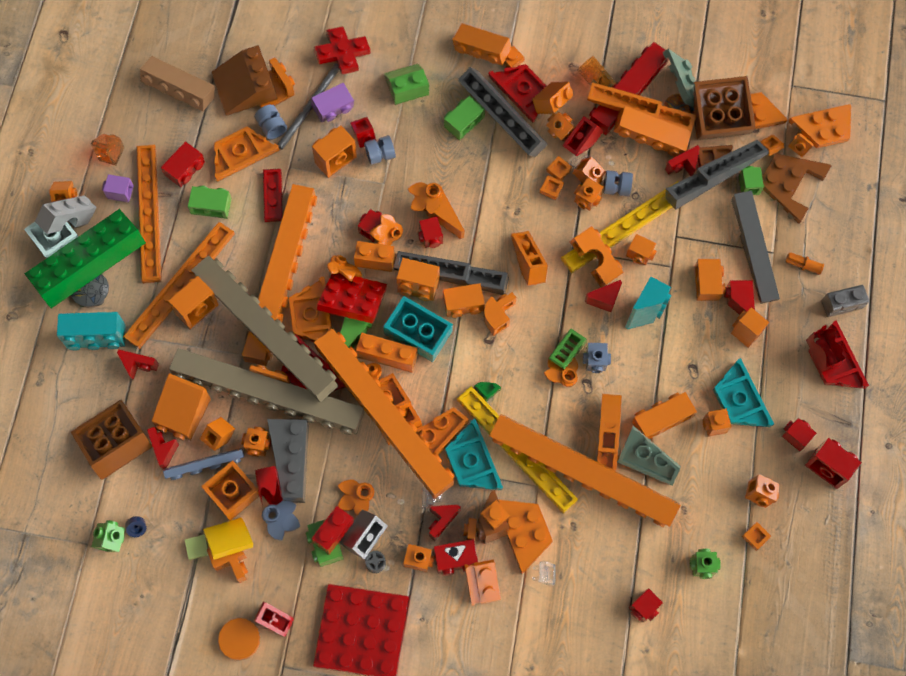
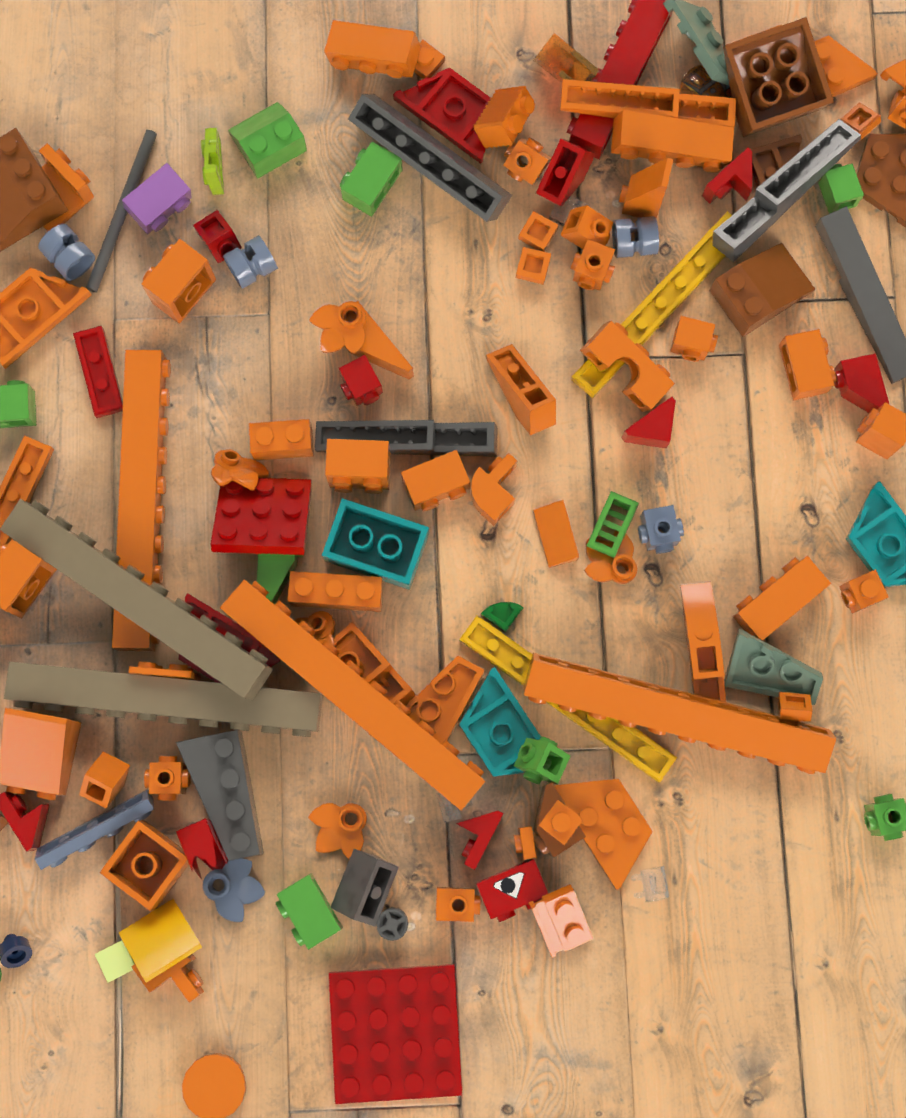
camera: 10 degrees left, 10 degrees up
slope [253,601,295,637] -> none
orange wing [289,276,332,342] -> none
red brick [311,506,354,555] -> none
red plate [314,26,371,75] -> none
red brick [358,209,383,243] -> none
orange plate [369,214,403,246] -> none
teal slope [625,277,672,329] -> none
red brick [629,588,663,623] -> none
none -> lime wing [201,128,224,195]
none -> bright green brick [514,736,571,785]
none -> orange slope [533,500,579,568]
none -> orange slope [619,158,673,218]
none -> dark orange slope [709,243,815,337]
none -> orange plate [778,692,813,722]

